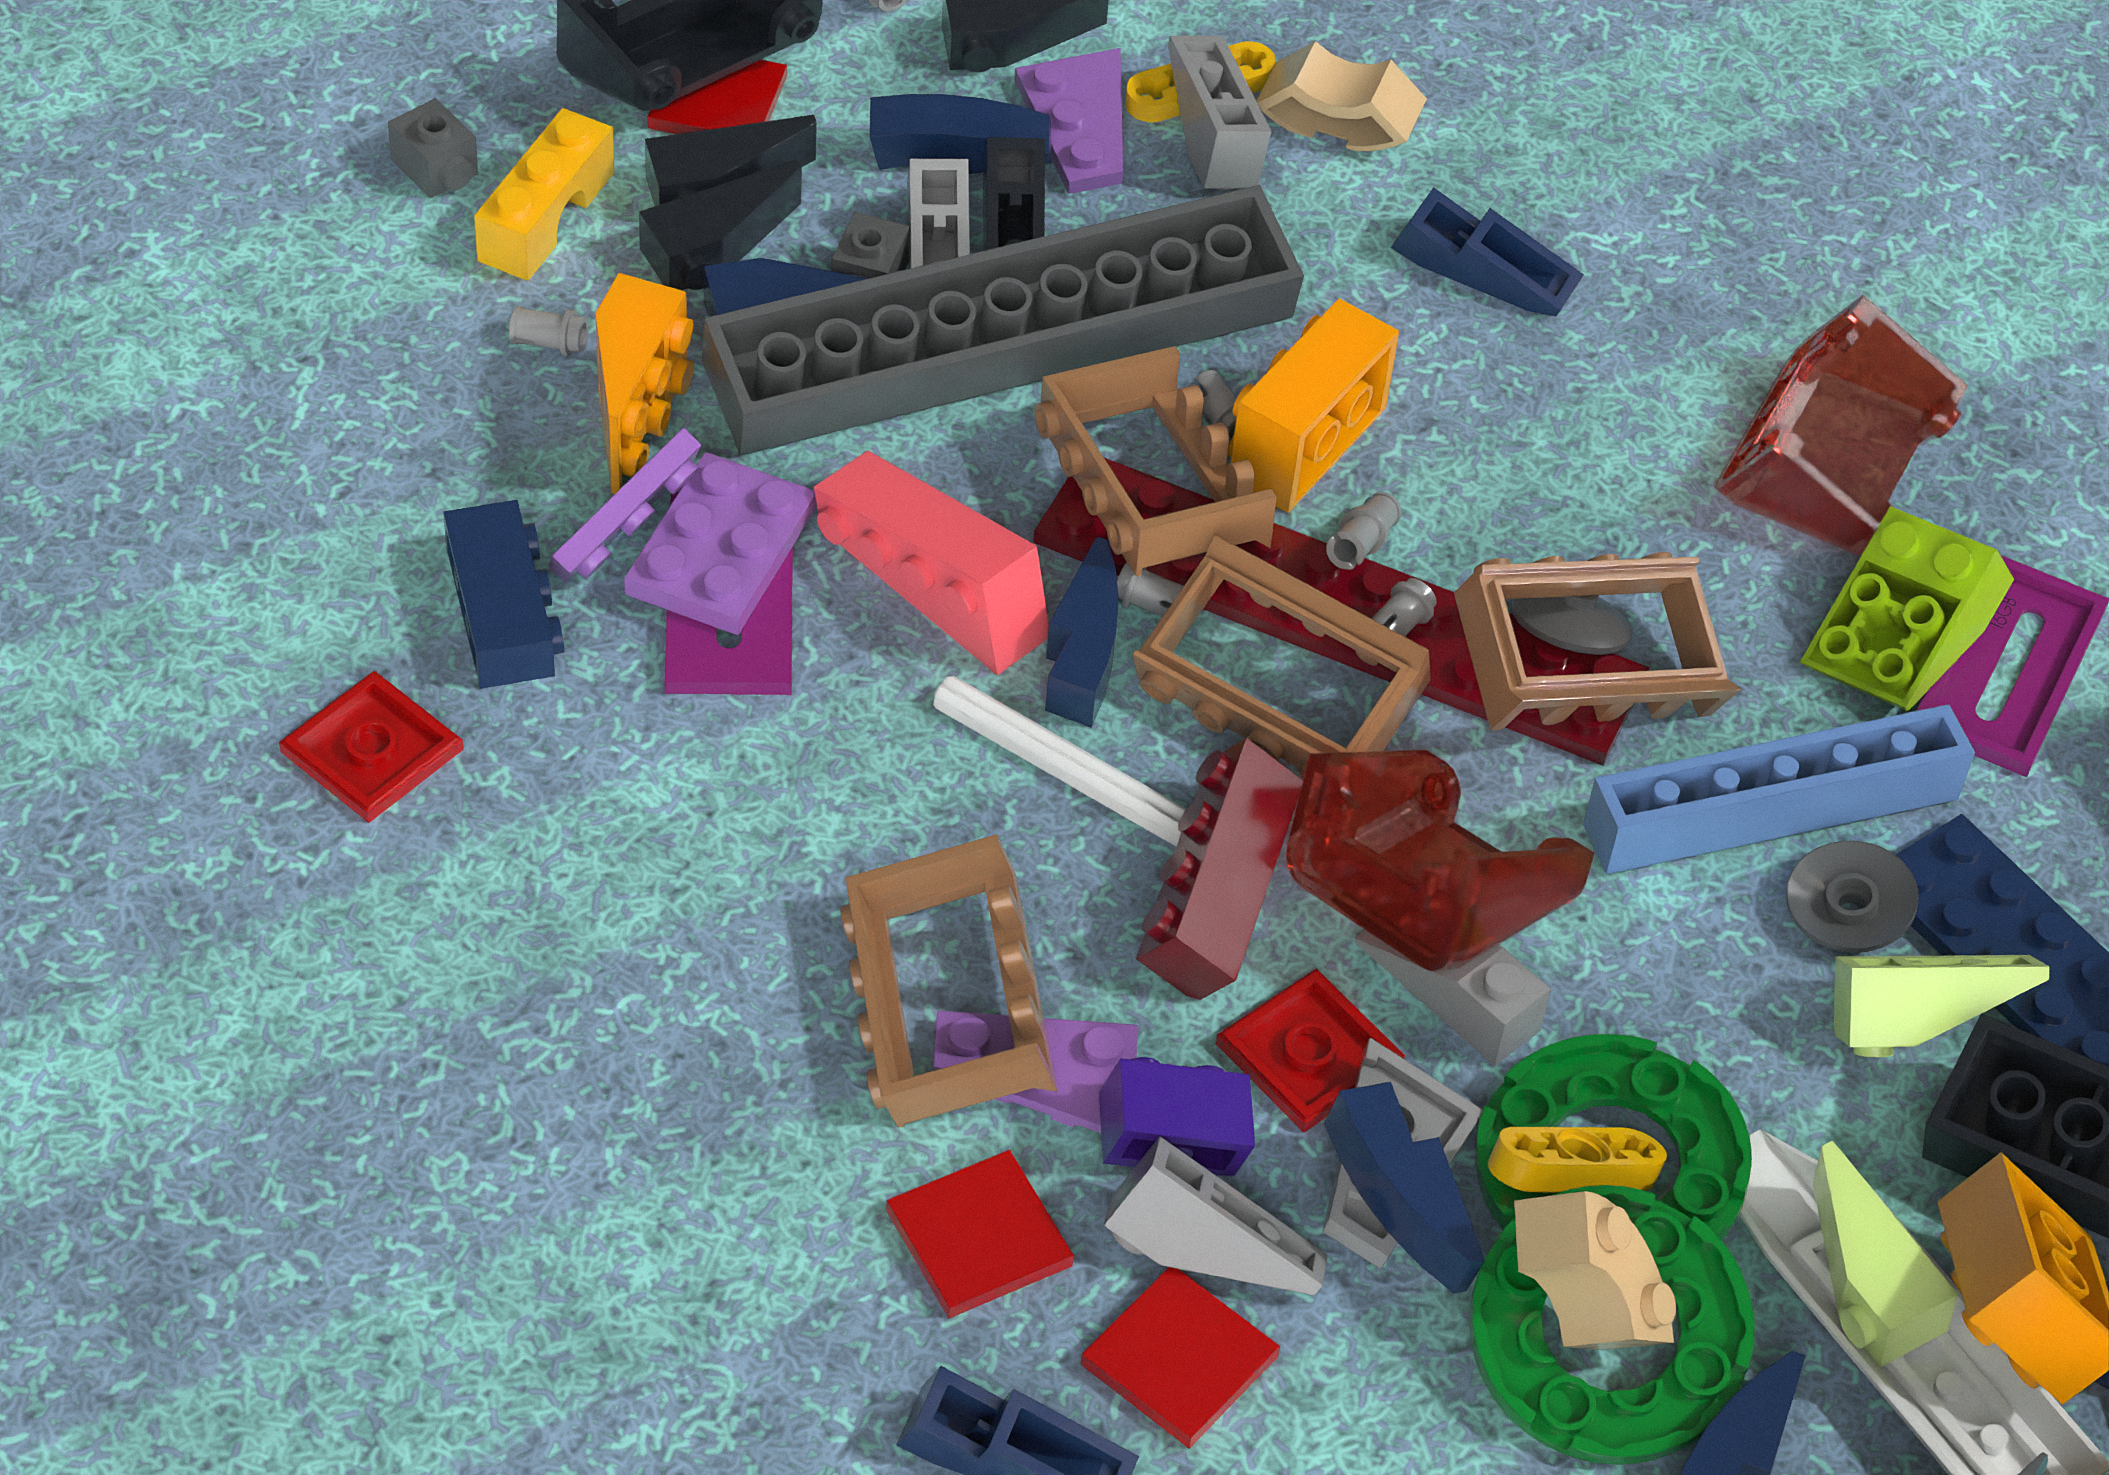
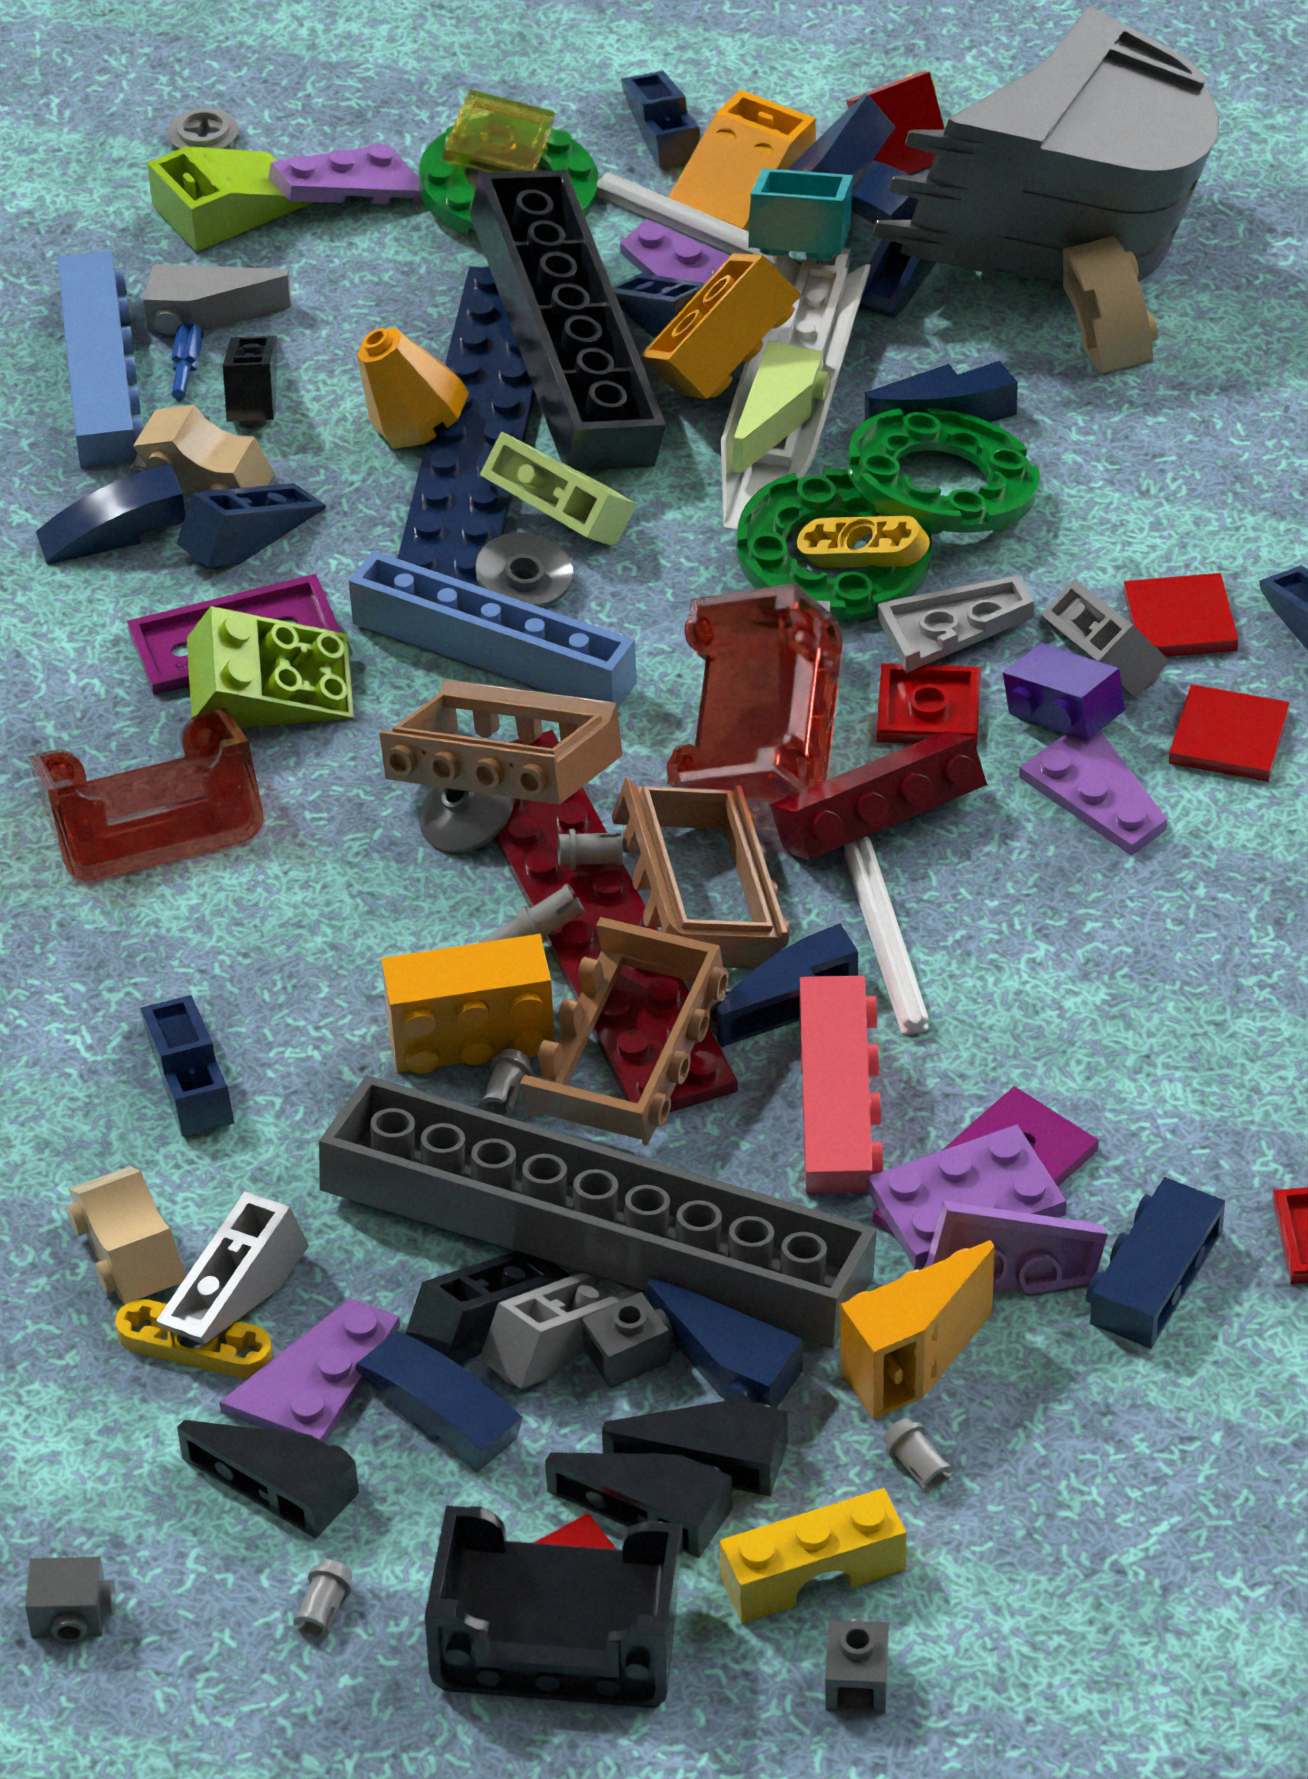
camera: 130 degrees left, 5 degrees down
medium nougat window [840,834,1058,1127] -> none
dark blue slope [1324,1082,1485,1294] -> none
tan brick [1514,1191,1676,1350] -> none

